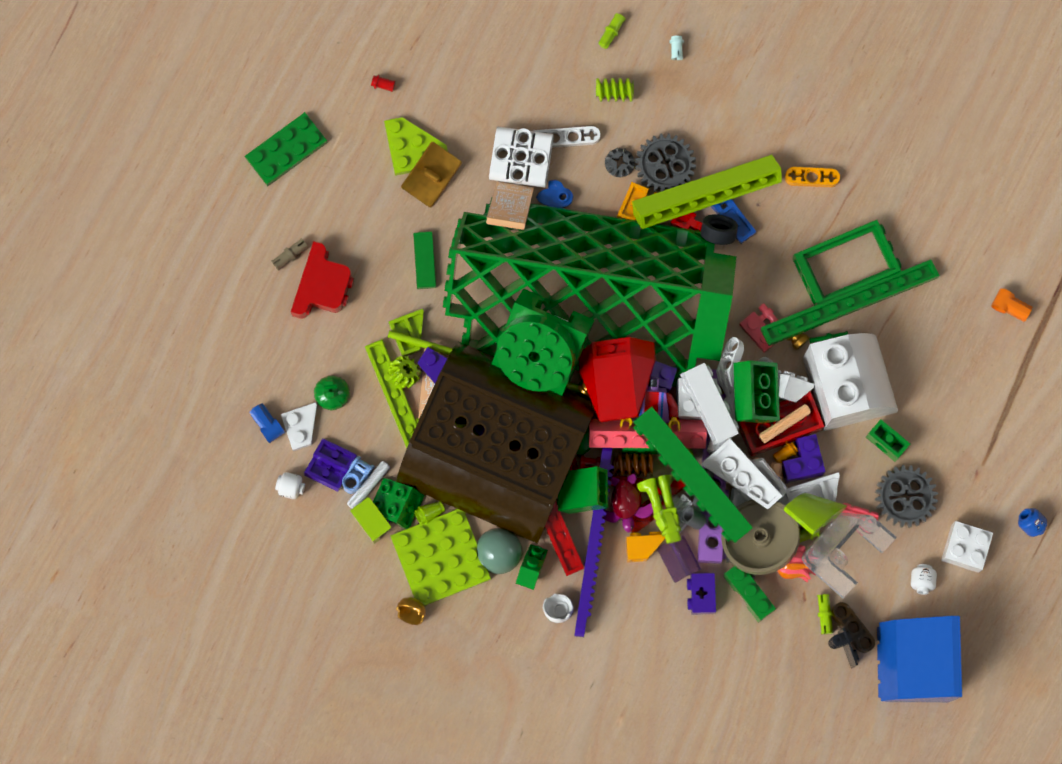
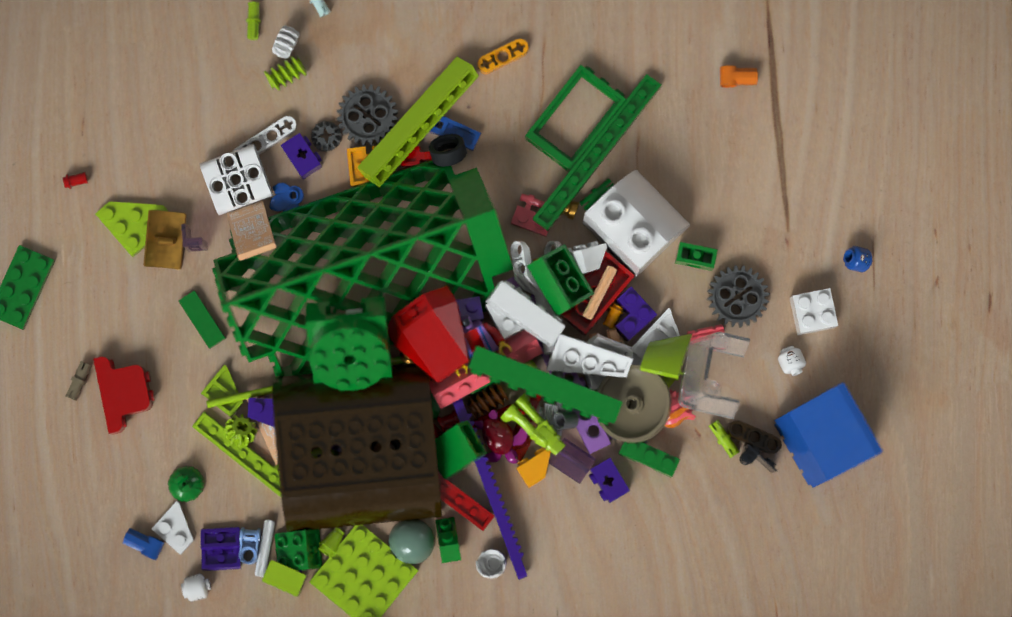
camera: 30 degrees left, 5 degrees up
none -> panel [181,224,208,252]
none -> white gear [272,25,300,59]
none -> dark purple brick [281,133,322,180]

